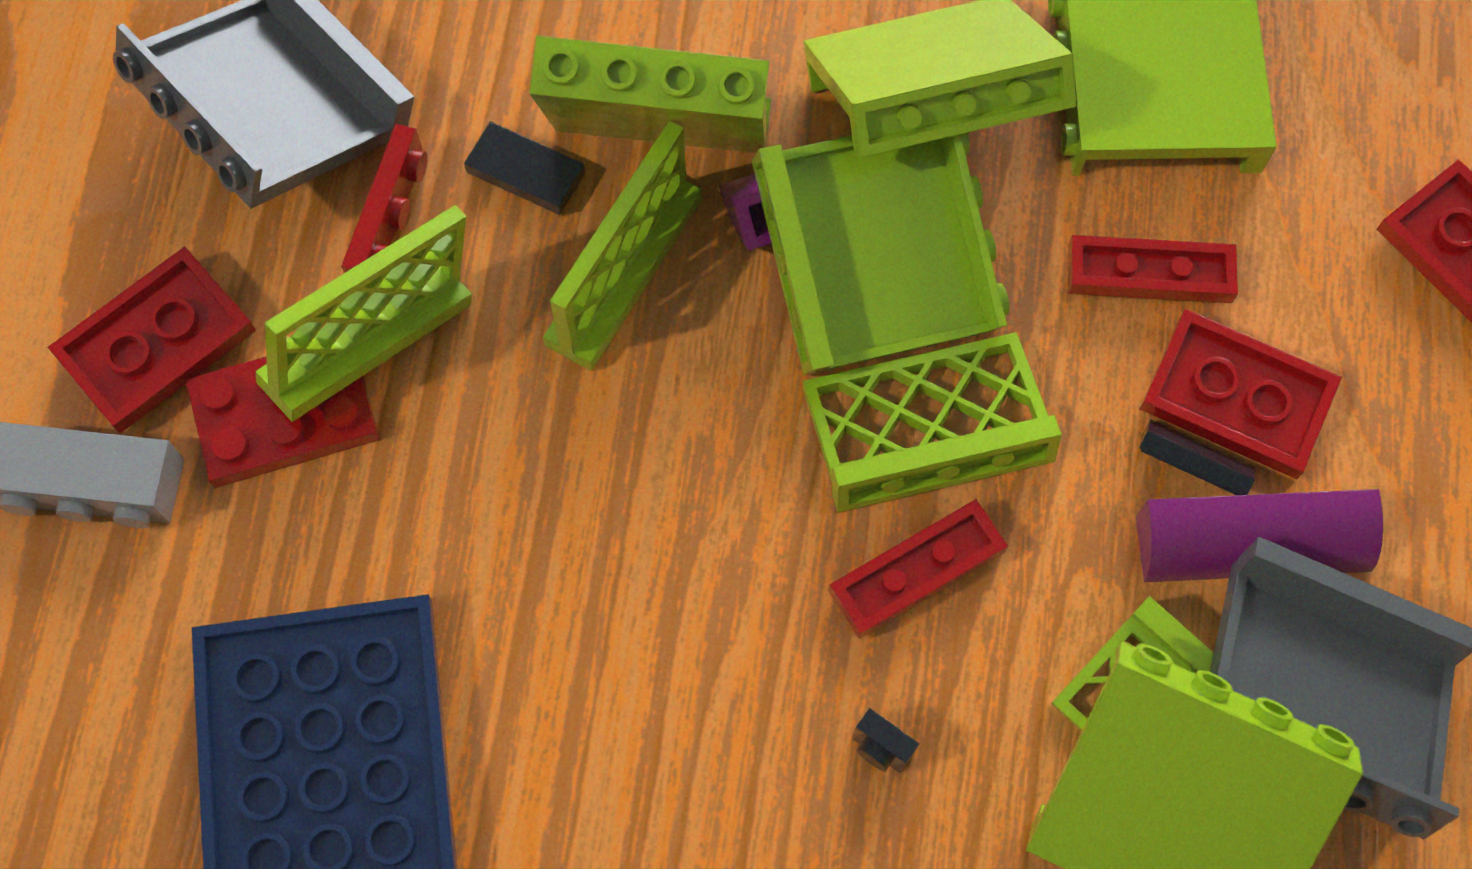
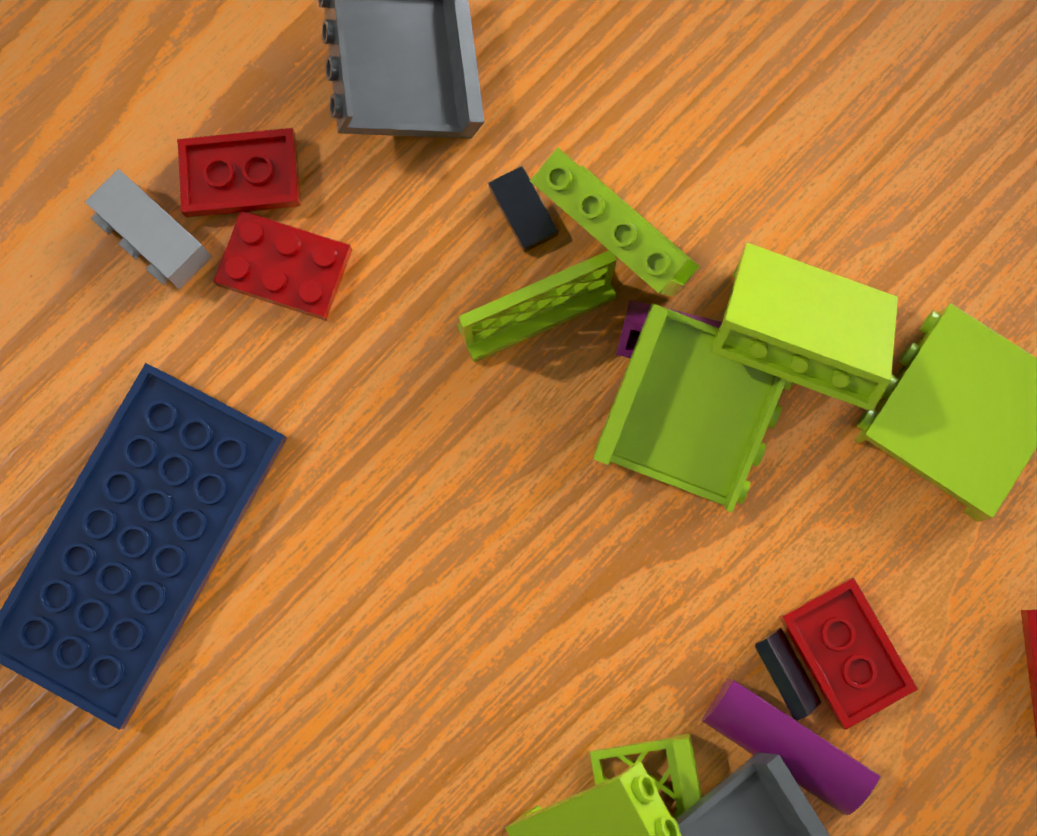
camera: 40 degrees right, 10 degrees up
lime fence [256,205,472,422] -> none
red plate [341,124,428,273] -> none
lime fence [803,332,1062,513] -> none
red plate [828,499,1008,639] -> none
black plate [852,708,920,773] -> none
red plate [1068,235,1238,303] -> none

